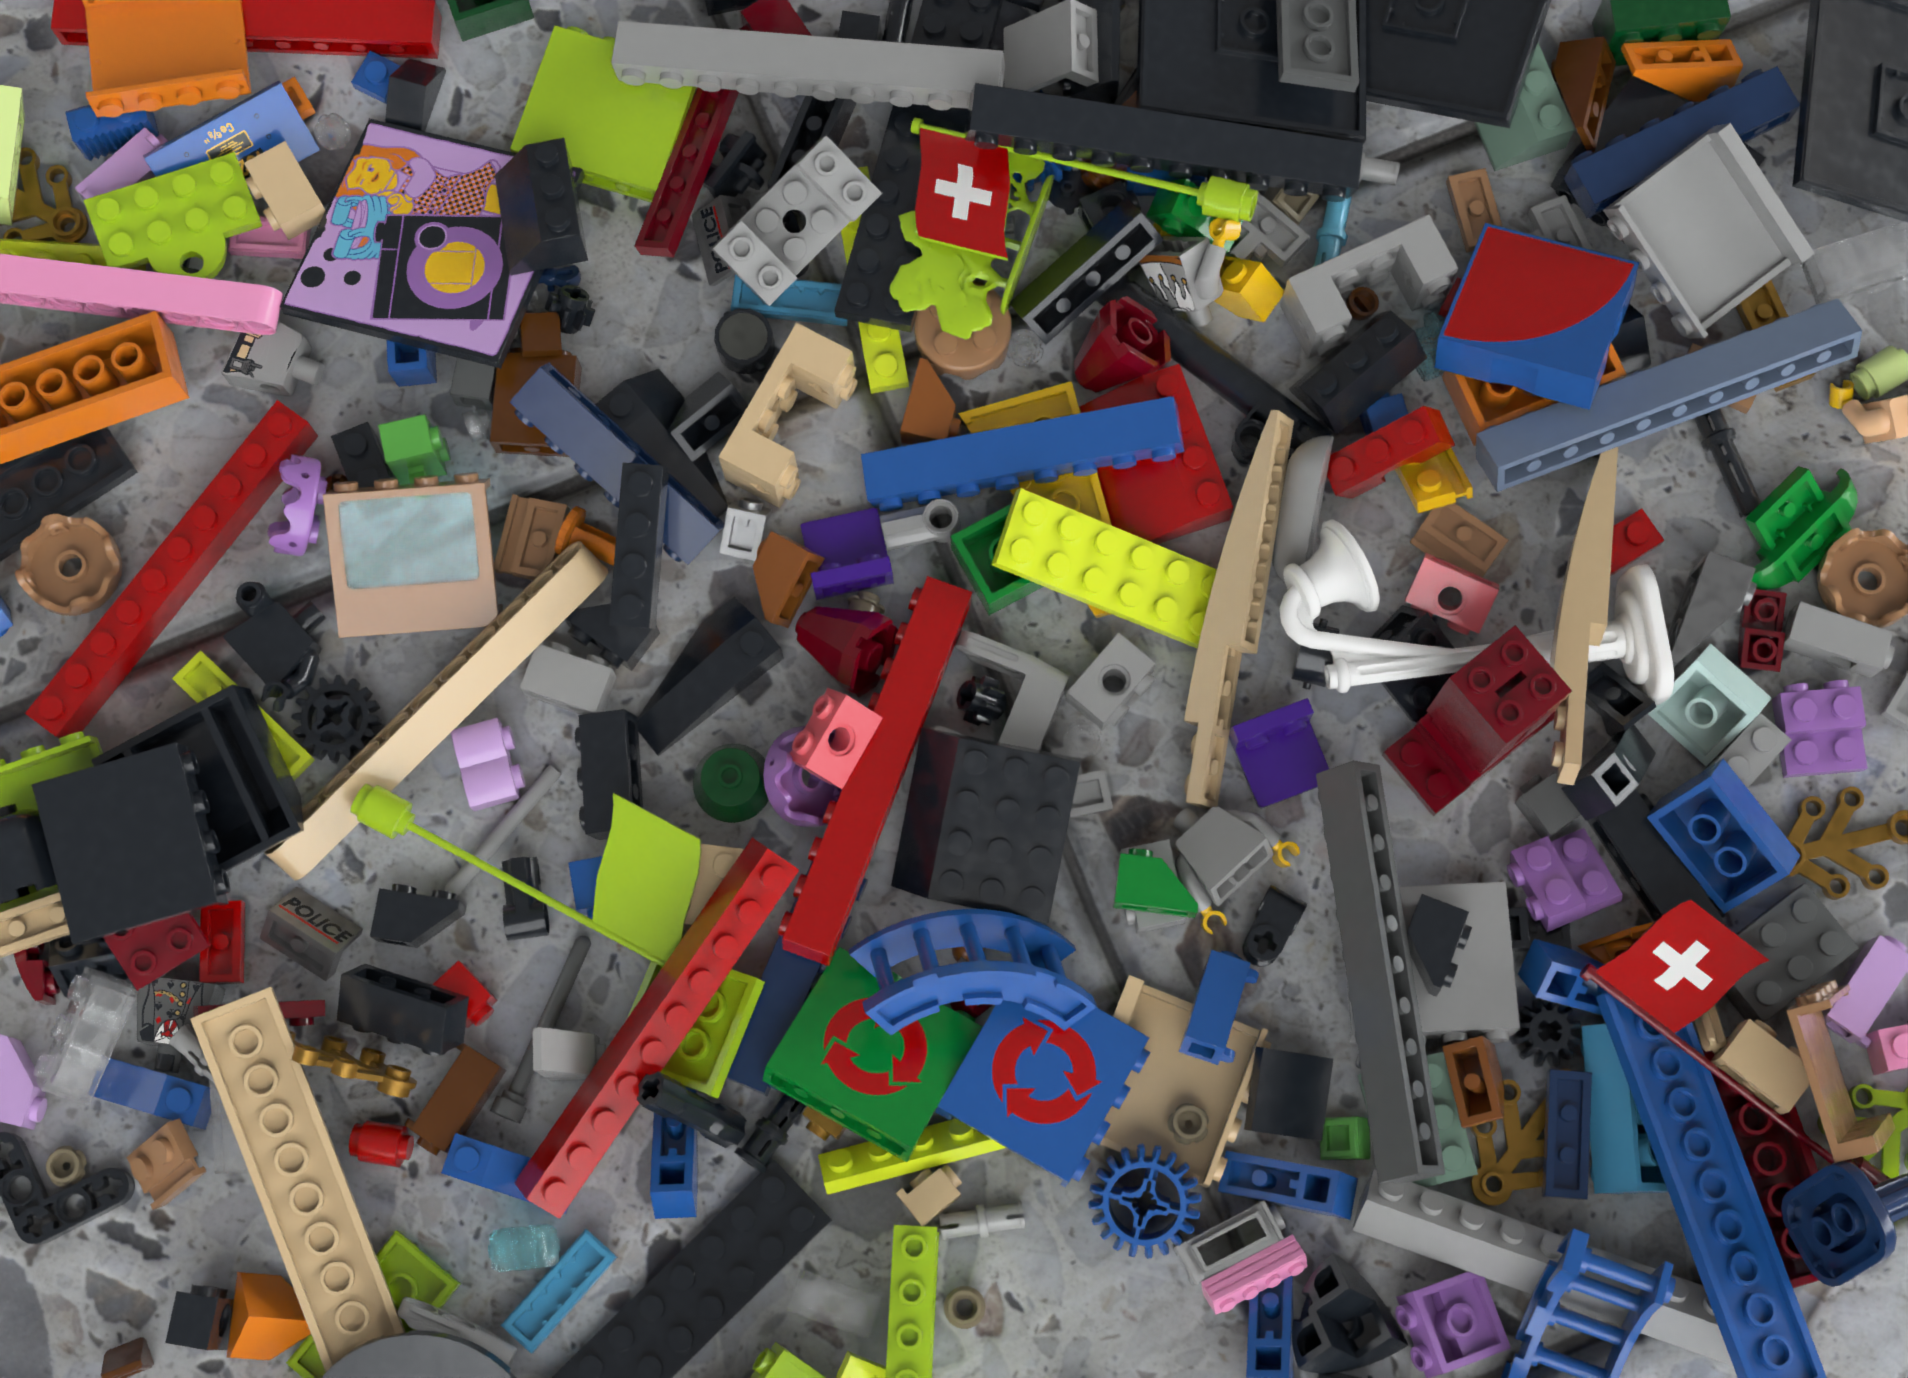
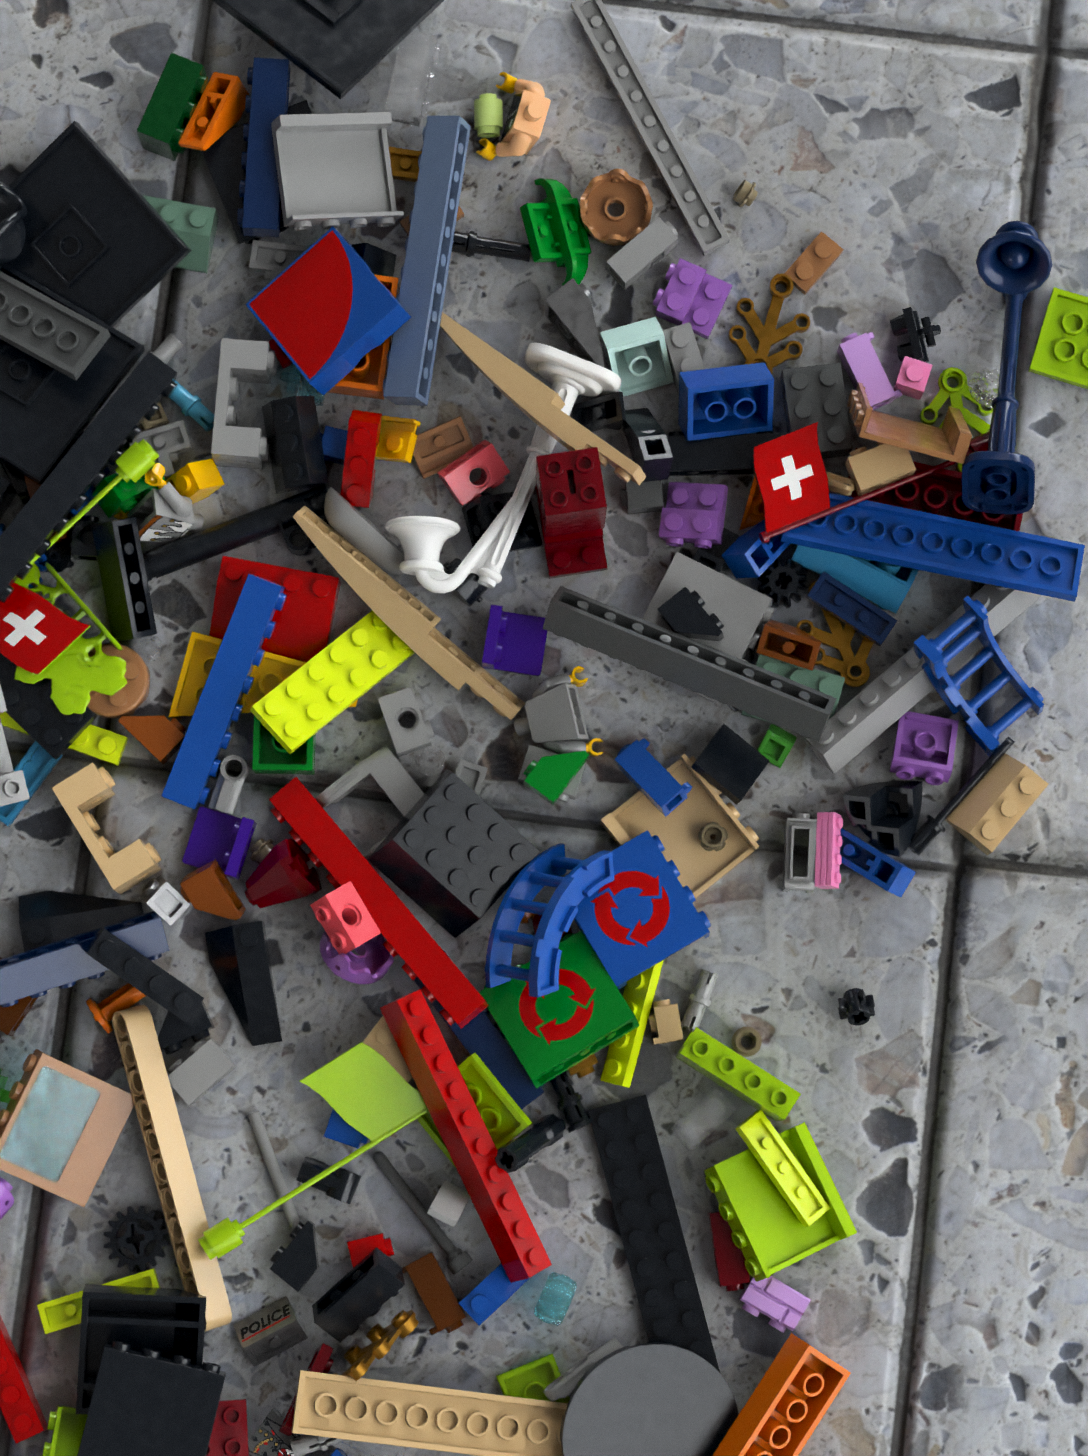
camera: 65 degrees left, 5 degrees up
red plate [199,900,245,984] -> none
black torso [222,582,327,712] -> none
red brick [349,1120,414,1168] -> none
lavender brick [451,718,525,812] -> none
medium nougat plate [494,494,570,580] -> none
dark azure plate [501,1229,618,1354] -> none
black brick [575,709,643,840] -> none
blue slope [650,1087,698,1219] -> none
black slope [668,372,748,462] -> none
dark green cone [693,744,769,823] -> none
piece [714,308,774,374] -> none
black gear [956,675,1006,726] -> none
dark red cone [1074,296,1171,393] -> none
blue gear [1088,1143,1202,1259] -> none
blue slope [1218,1151,1358,1220] -> none
black piece [1242,885,1308,967] -> none
reddish brown hinge [1345,287,1379,321] -> none
medium nougat plate [1446,168,1503,253] -> none
reddish brown slope [1551,36,1616,152] -> none
red plate [1610,508,1665,576] -> none
dark red slope [1738,589,1787,672] -> none

